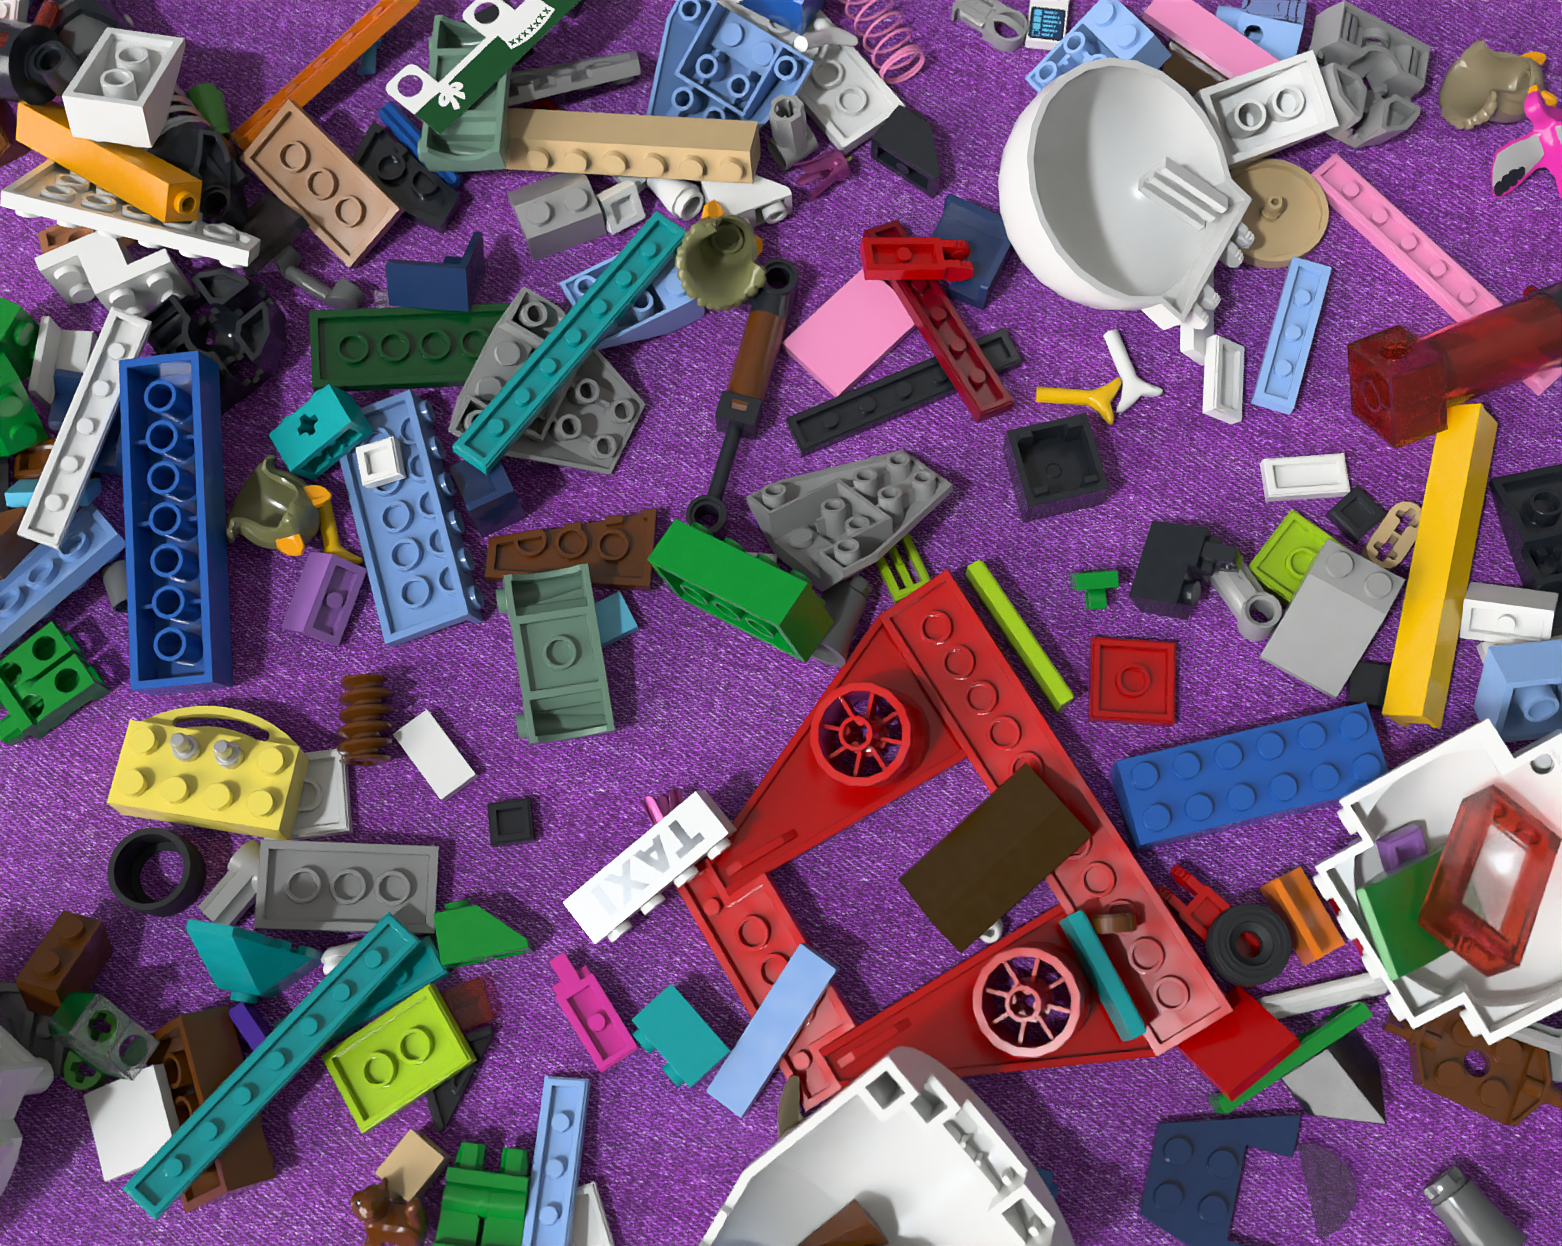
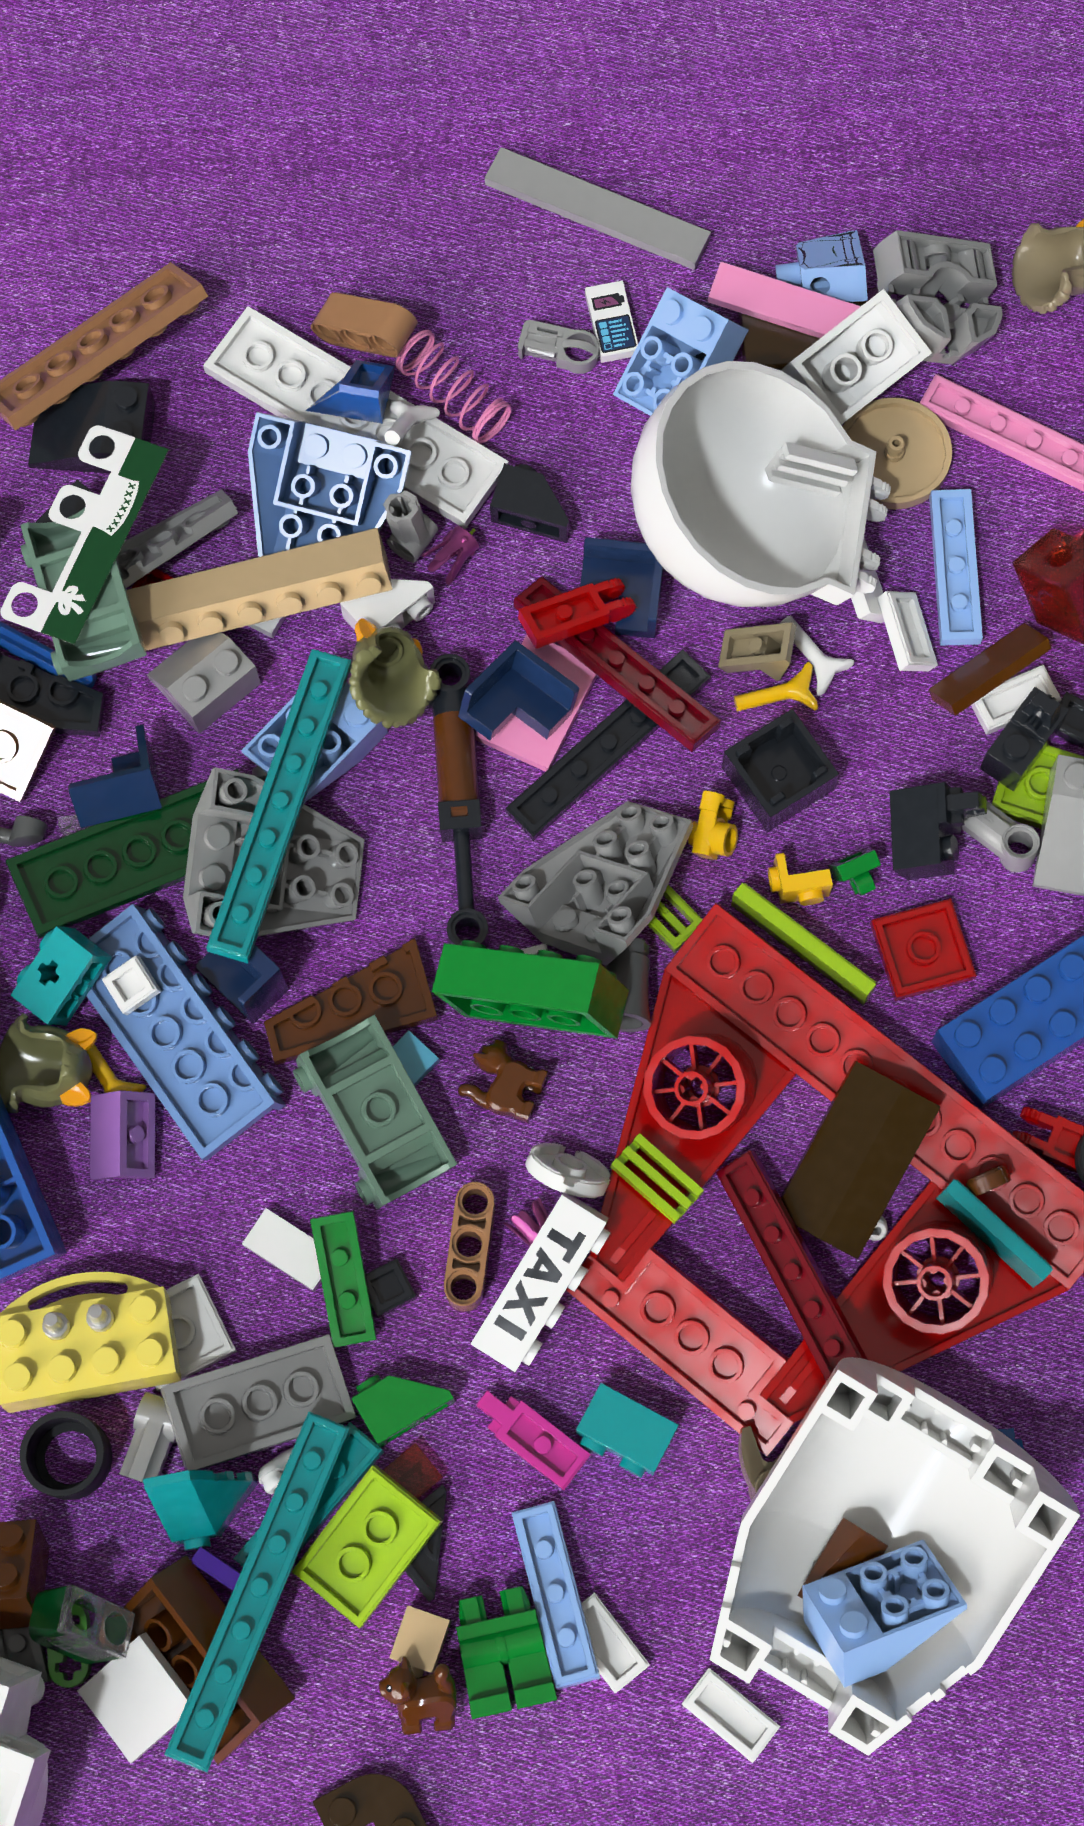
camera: 20 degrees left, 0 degrees up
reddish brown piece [337,674,395,766] -> none
white tile [595,179,646,235] -> none
white cone [646,178,704,221] -> none
tile [706,943,840,1118] -> none
none -> green plate [310,1210,377,1348]
none -> medium nougat beam [444,1182,495,1312]
none -> dark blue panel [458,640,579,740]
none -> reddish brown animal [458,1039,548,1123]
none -> white tile [525,1143,610,1198]
none -> lime tile [610,1133,704,1225]
none -> yellow plate [688,791,738,860]
none -> dark red tile [716,1150,868,1381]
none -> dark tan slope [718,622,797,681]
none -> yellow bracket [767,853,833,906]
none -> reddish brown tile [928,623,1052,716]
none -> black hinge [980,687,1069,792]

